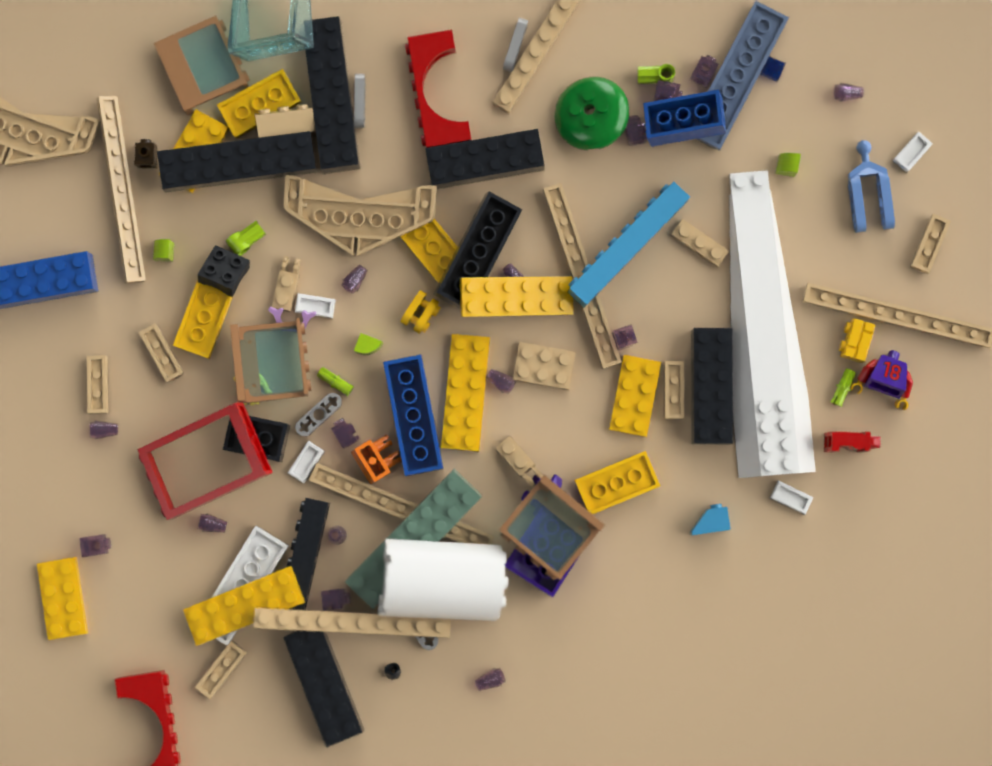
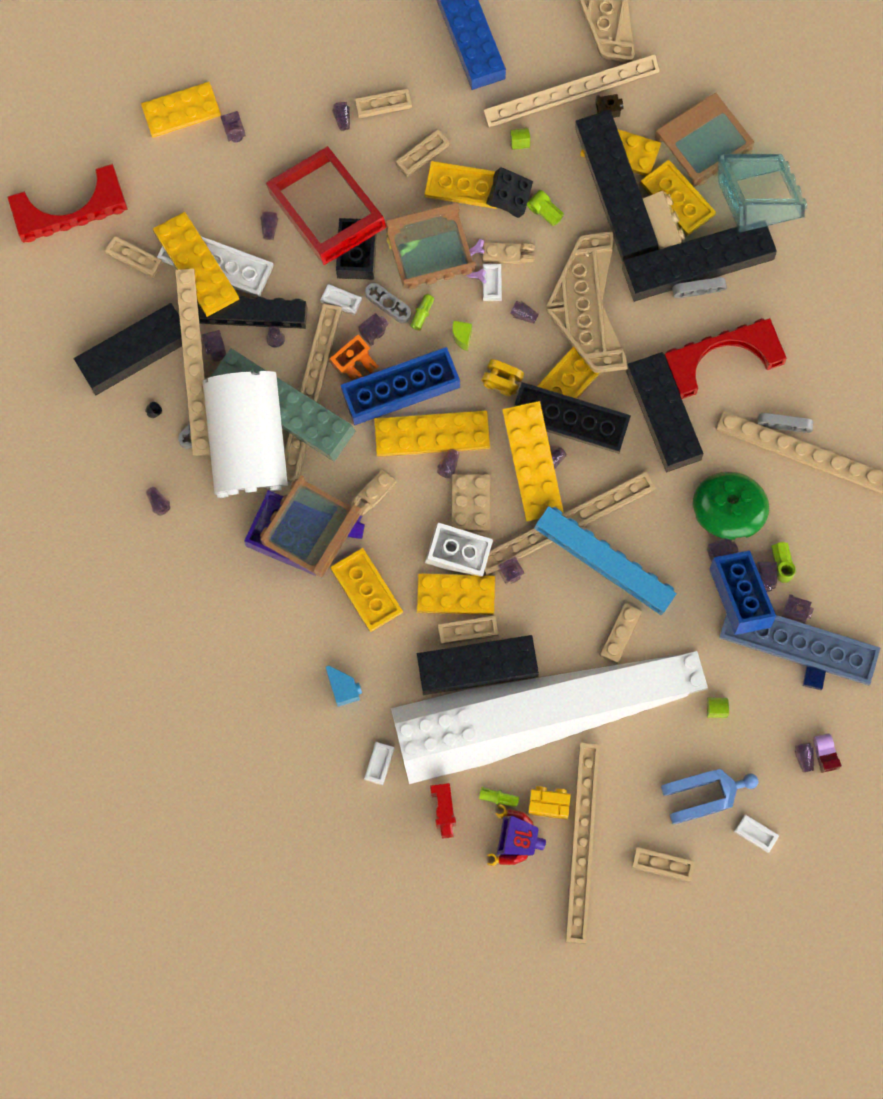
camera: 80 degrees right, 10 degrees down
none -> white slope [425,523,493,576]
none -> leg [814,733,842,773]

